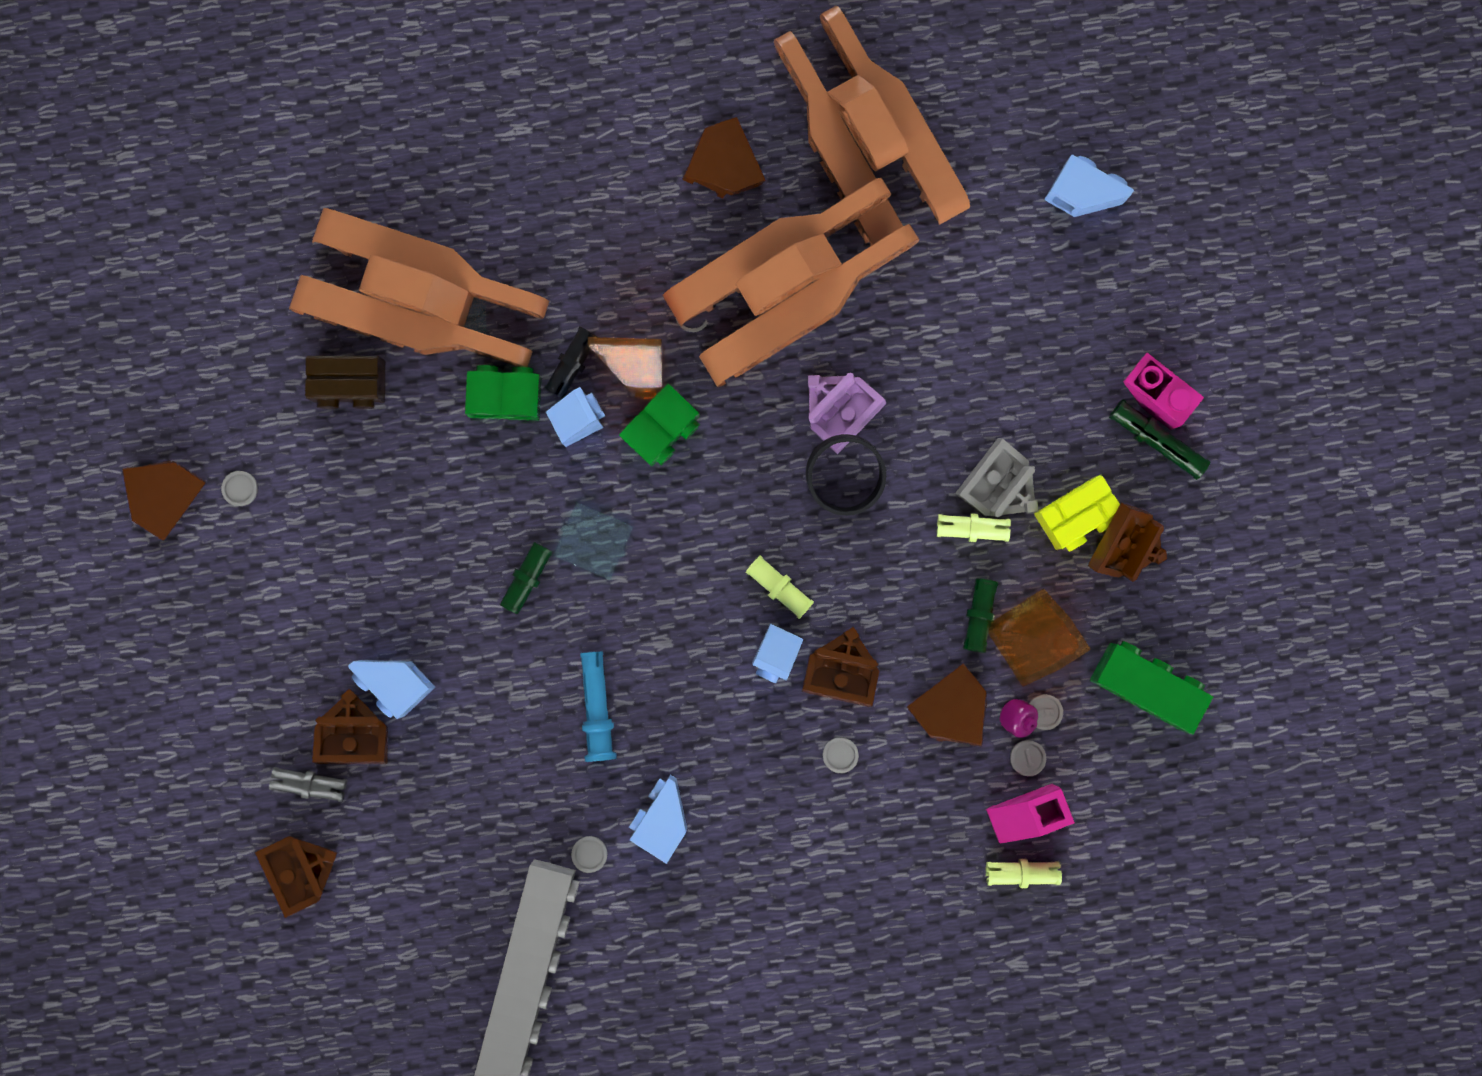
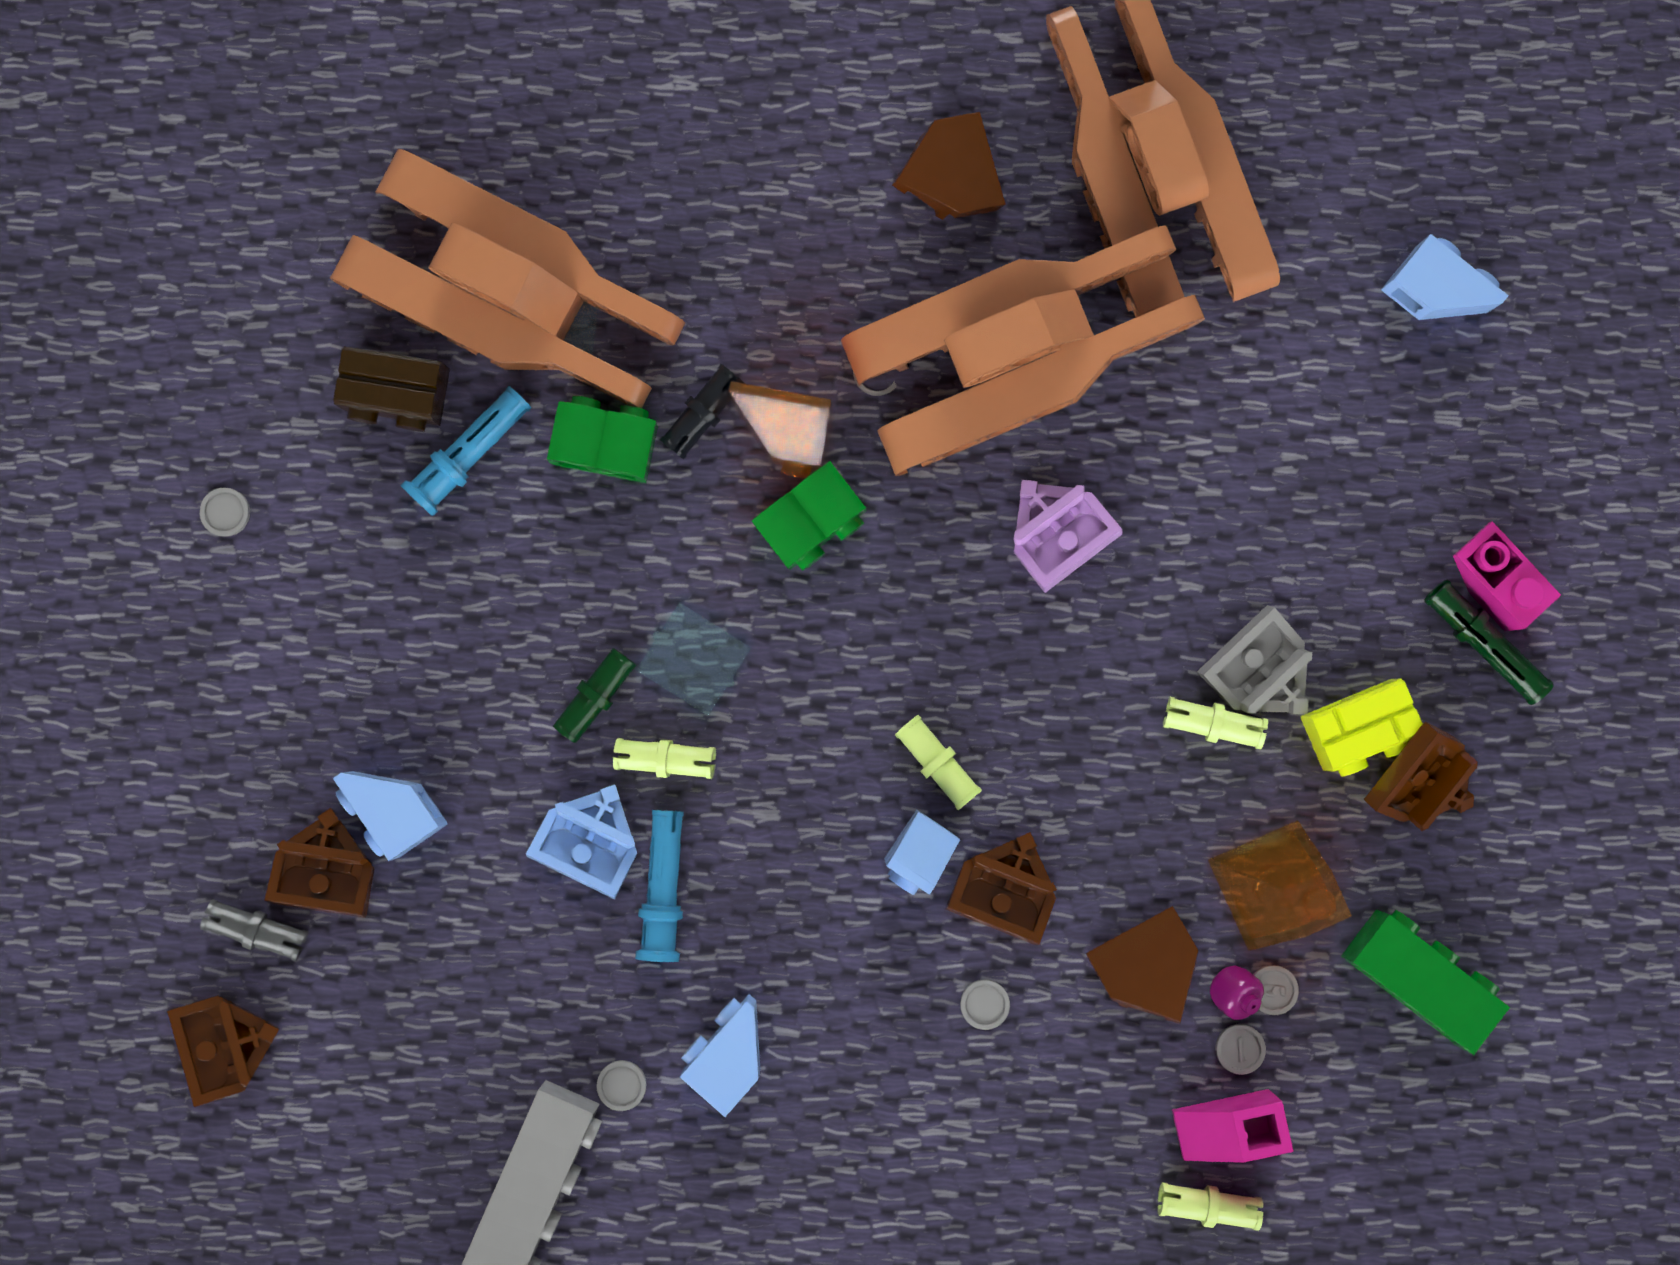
camera: 10 degrees right, 0 degrees up
reddish brown slope [122,460,206,541] -> none
light blue slope [546,387,605,447] -> none
black tyre [806,434,887,516] -> none
dark green pin [963,578,998,653] -> none
none -> dark azure pin [400,386,532,516]
none -> light blue slope [526,785,637,899]
none -> yellowish green pin [613,738,716,779]

